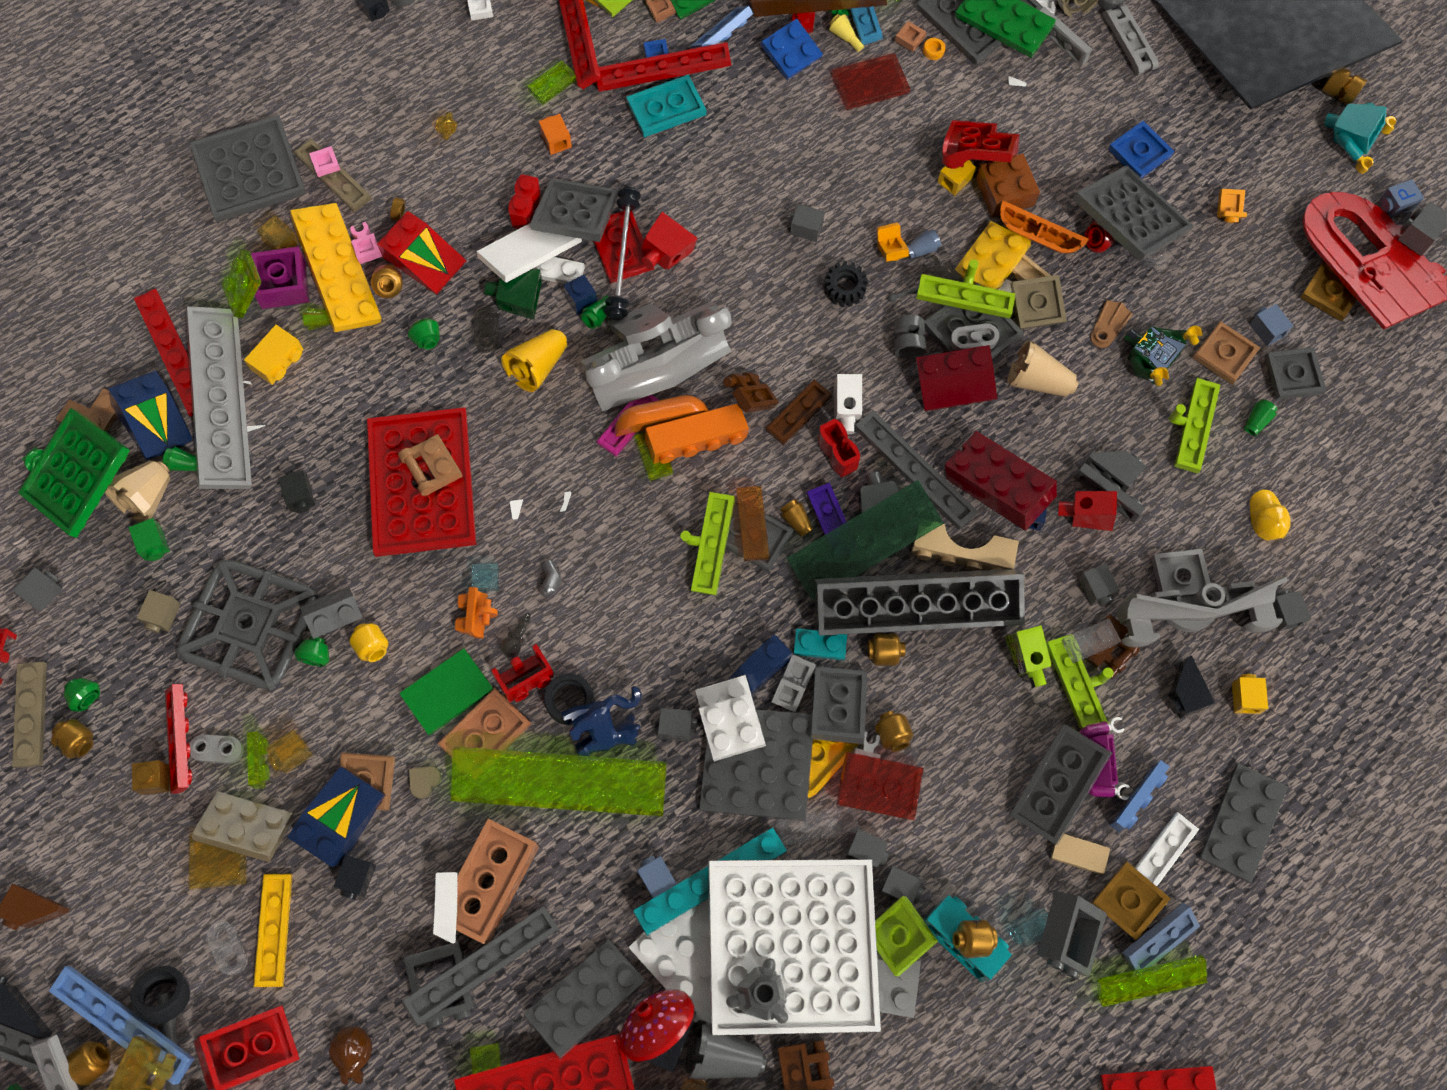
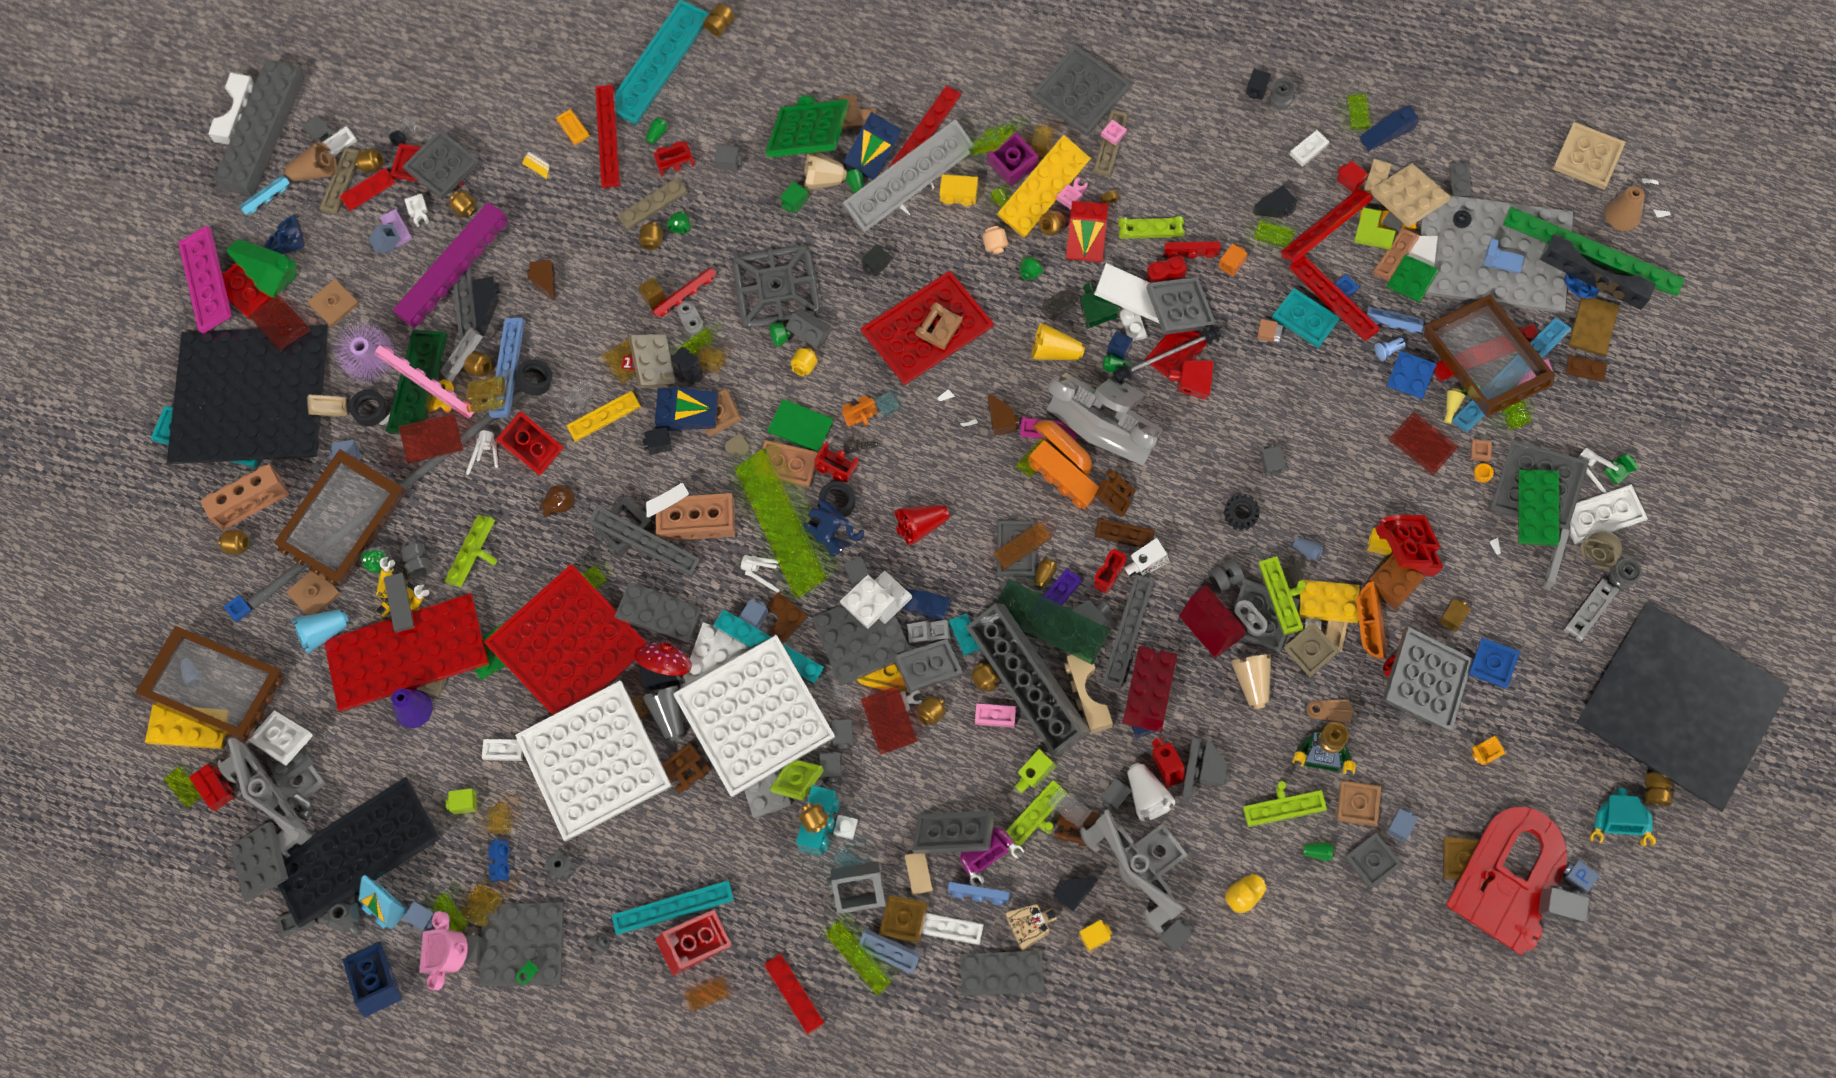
camera: 70 degrees right, 0 degrees up
dark tan brick [137,590,181,633] -> none
clear yellow plate [436,112,457,140] -> none
flat silver arm [539,560,562,597] -> none
lime plate [680,492,735,596] -> none
dark grey rock [726,958,788,1024] -> none
light orange bracket [877,222,909,262] -> none
none -> red sticker [621,355,635,370]
none -> black brick [671,347,704,385]
none -> white plant [741,555,781,593]
none -> reddish brown plate [766,592,808,644]
none -> white plate [833,815,858,840]
none -> red cone [894,505,950,546]
none -> bright pink plate [975,704,1016,728]
none -> light nougat head [982,226,1008,255]
none -> reddish brown slope [988,394,1019,436]
none -> tan torso [1005,905,1057,951]
none -> lime plate [1118,216,1185,239]
none -> white cone [1127,763,1175,821]
none -> red plate [1164,241,1221,259]
none -> black slope [1253,185,1297,218]
none -> nougat piece [1257,319,1283,343]
none -> pearl gold wheel [1318,722,1349,754]
none -> light blue pin [1374,337,1405,361]
none -> pearl gold brick [1439,599,1471,632]

